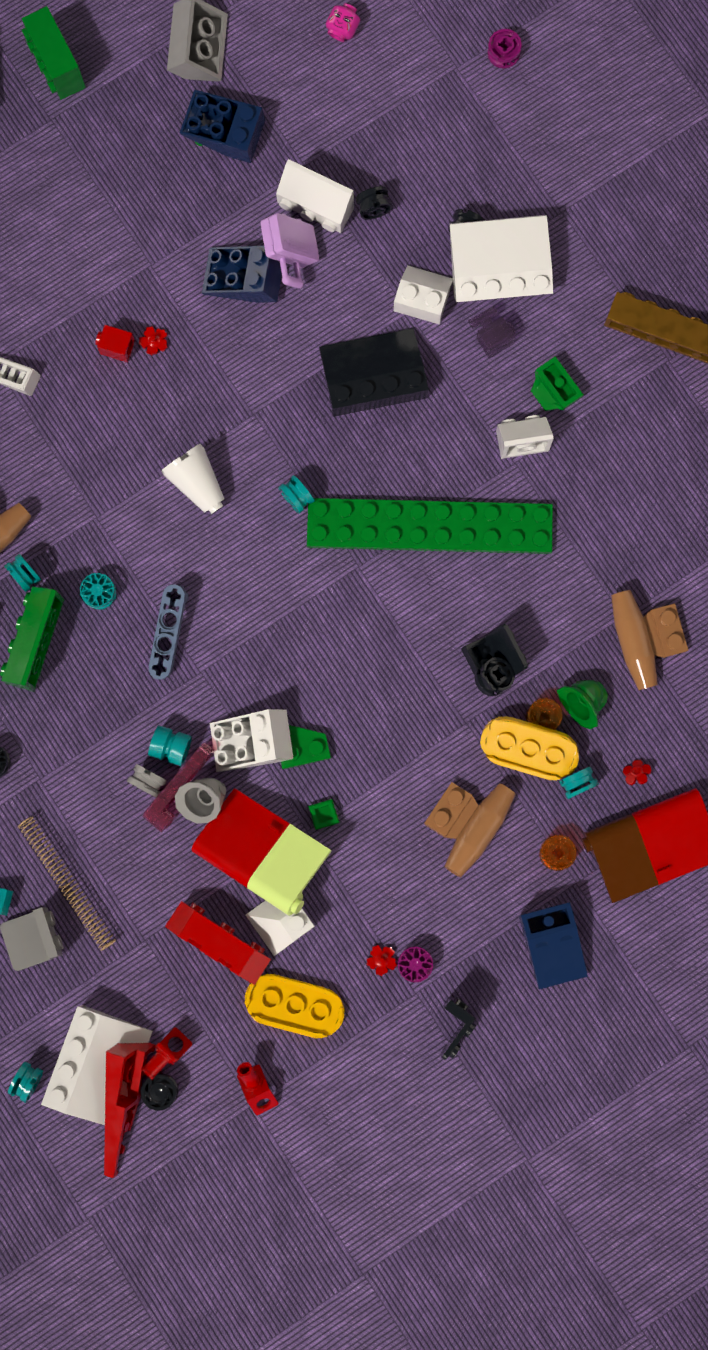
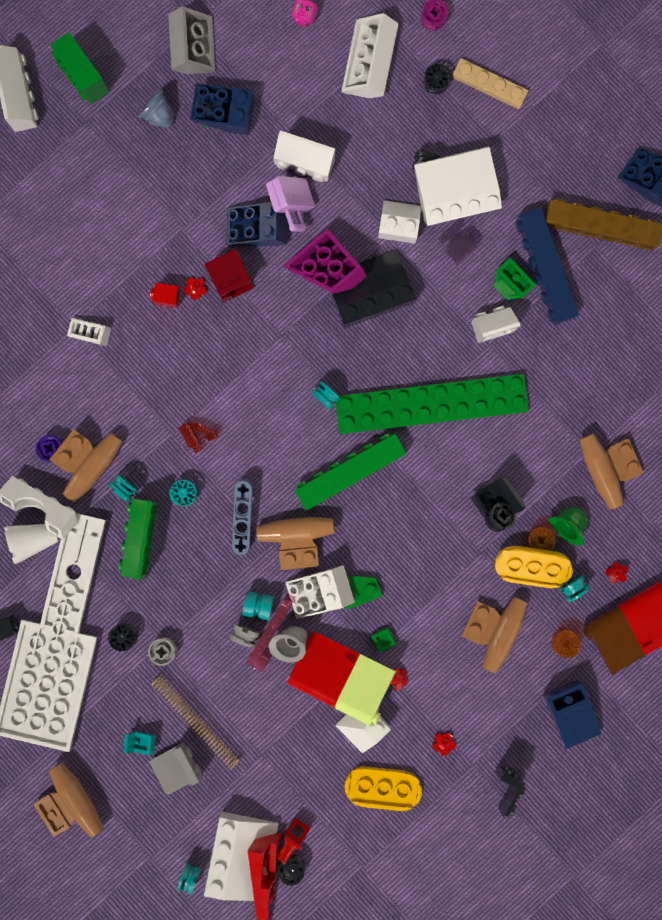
camera: 15 degrees left, 5 degrees up
white cone [162,443,224,514] -> none
red brick [165,901,271,985] -> none
red bracket [237,1062,279,1115] -> none
black wheel [355,186,393,220] -> none
magenta wheel [398,947,433,982] -> none
none -> sand blue piece [137,87,174,128]
none -> light grey wheel [148,637,177,666]
none -> clear red plant [178,422,219,454]
none -> dark red piece [204,249,254,303]
none -> medium nougat plate [256,517,335,570]
none -> magenta wedge [283,229,367,294]
none -> green brick [295,433,407,511]
none -> white slope [341,13,398,98]
none -> red plant [390,668,408,691]
none -> black wheel [423,63,451,95]
none -> tan plate [452,58,529,109]
none -> dark blue brick [515,208,579,326]

